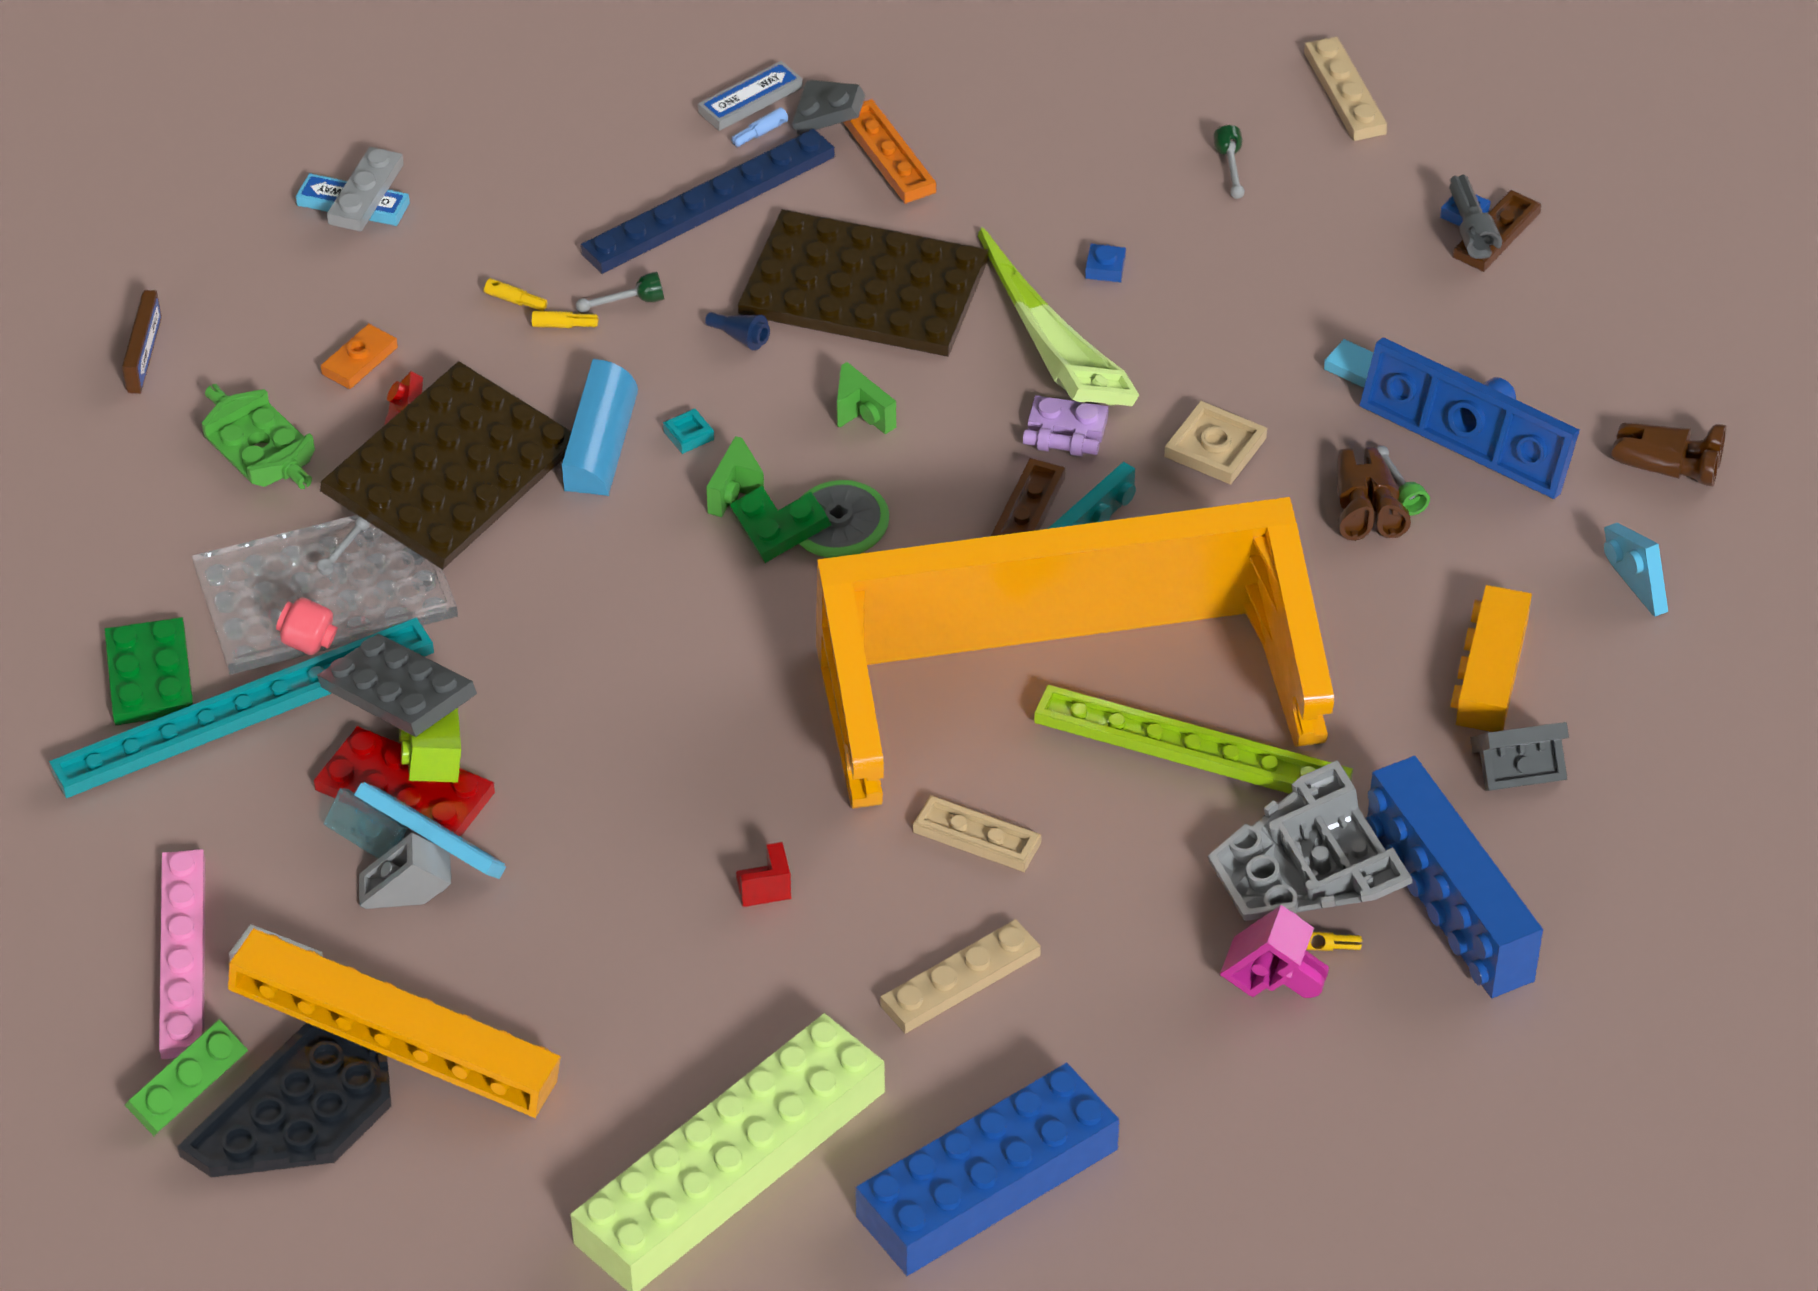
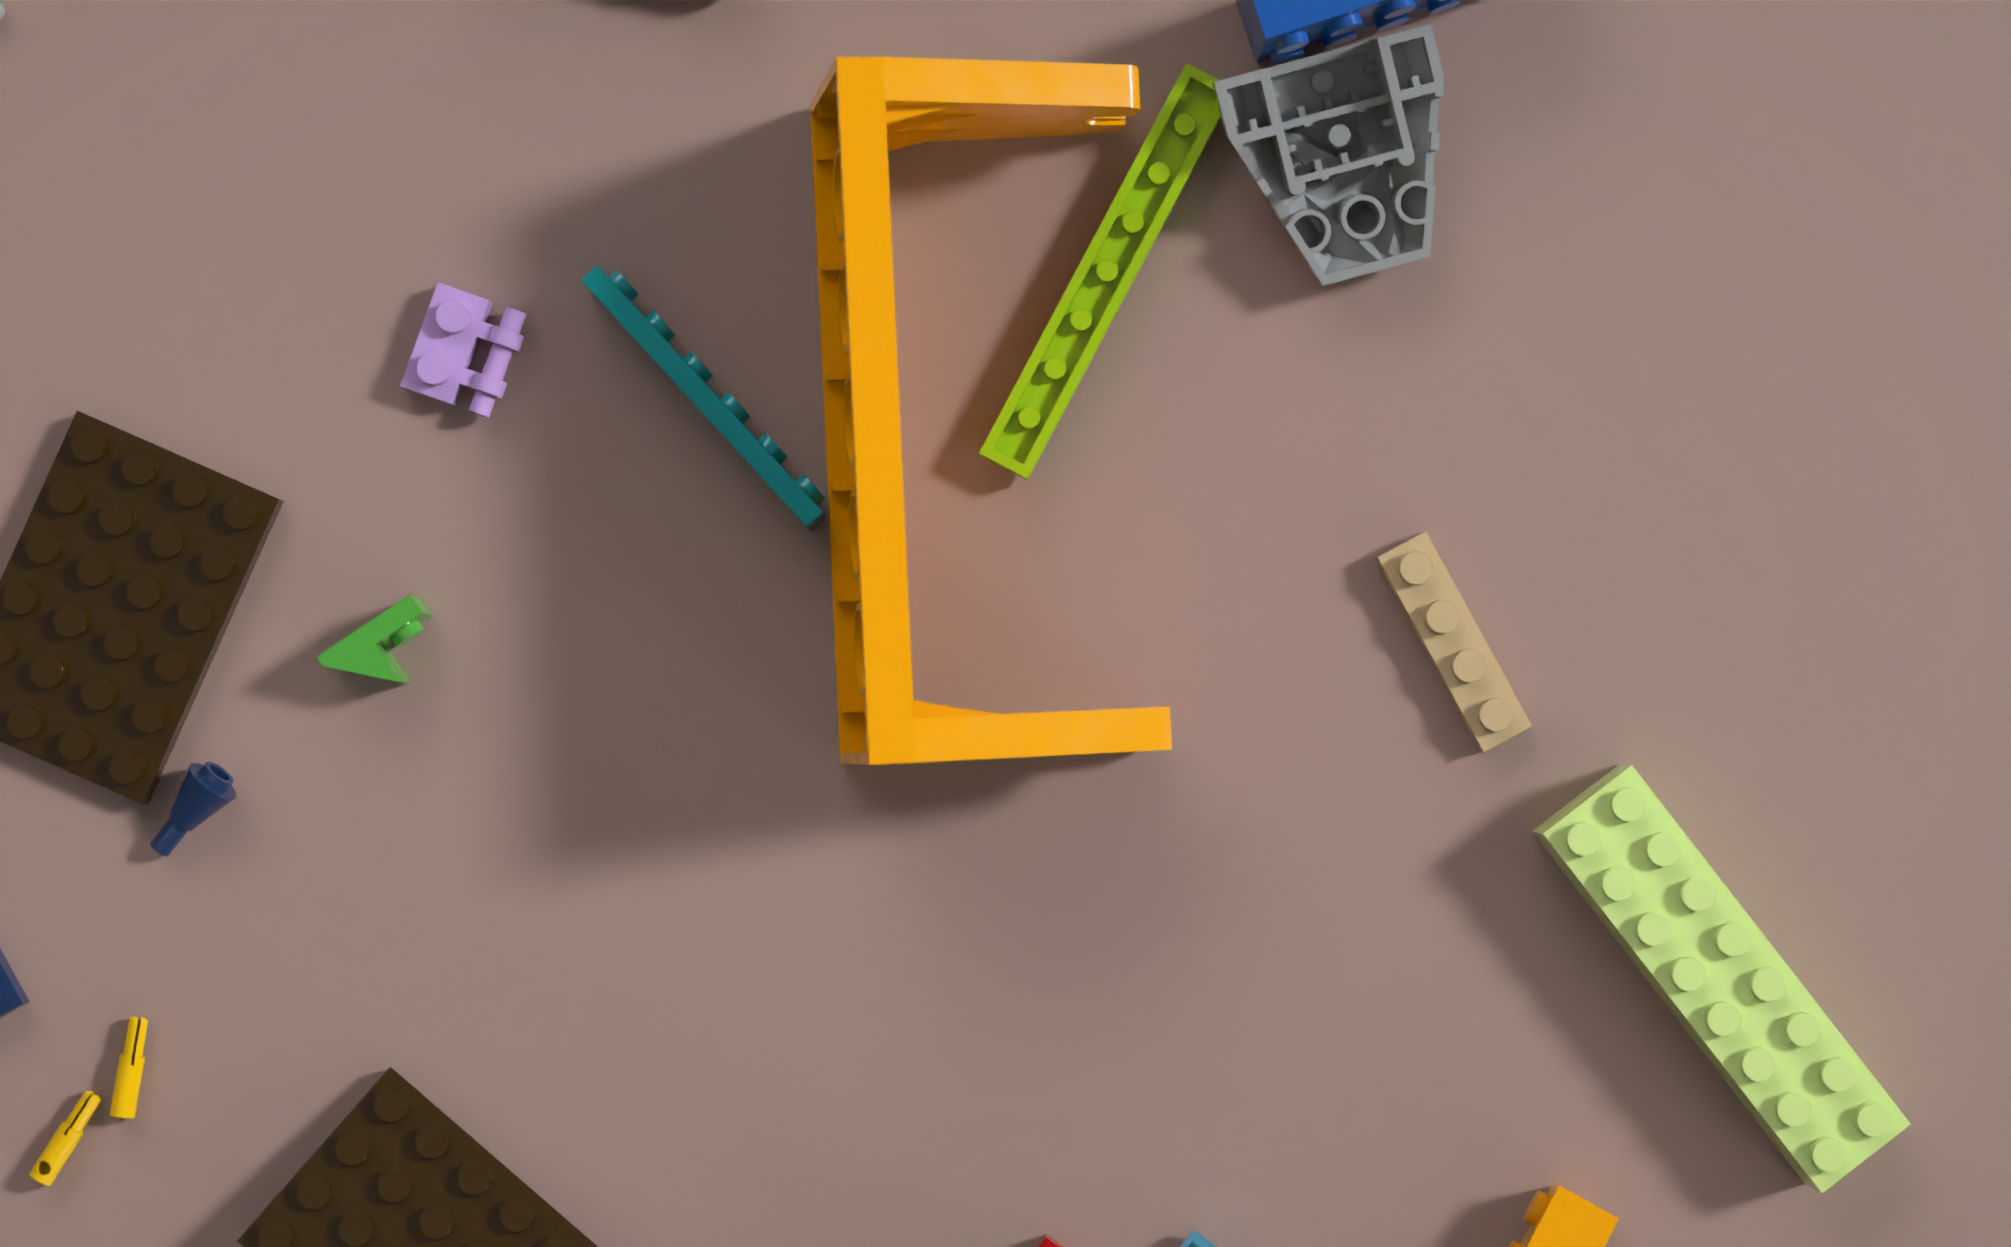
camera: 80 degrees left, 40 degrees up
dark azure brick [562,359,638,496] -> none
hinge [576,271,664,313] -> none
teal tile [663,408,715,454] -> none
bright green slope [706,436,764,517] -> none
green plate [729,486,831,563] -> none
red panel [736,842,791,907] -> none
dark grey wheel [799,480,889,558] -> none
blue brick [855,1062,1119,1276] -> none
tan tile [913,795,1041,872] -> none
yellowish green plate [977,227,1139,406] -> none
reddish brown plate [991,458,1066,536] -> none
blue plate [1085,244,1126,282] -> none
tan plate [1164,401,1267,485] -> none
dark pink brick [1220,905,1329,998] -> none
yellow pin [1306,932,1362,951] -> none

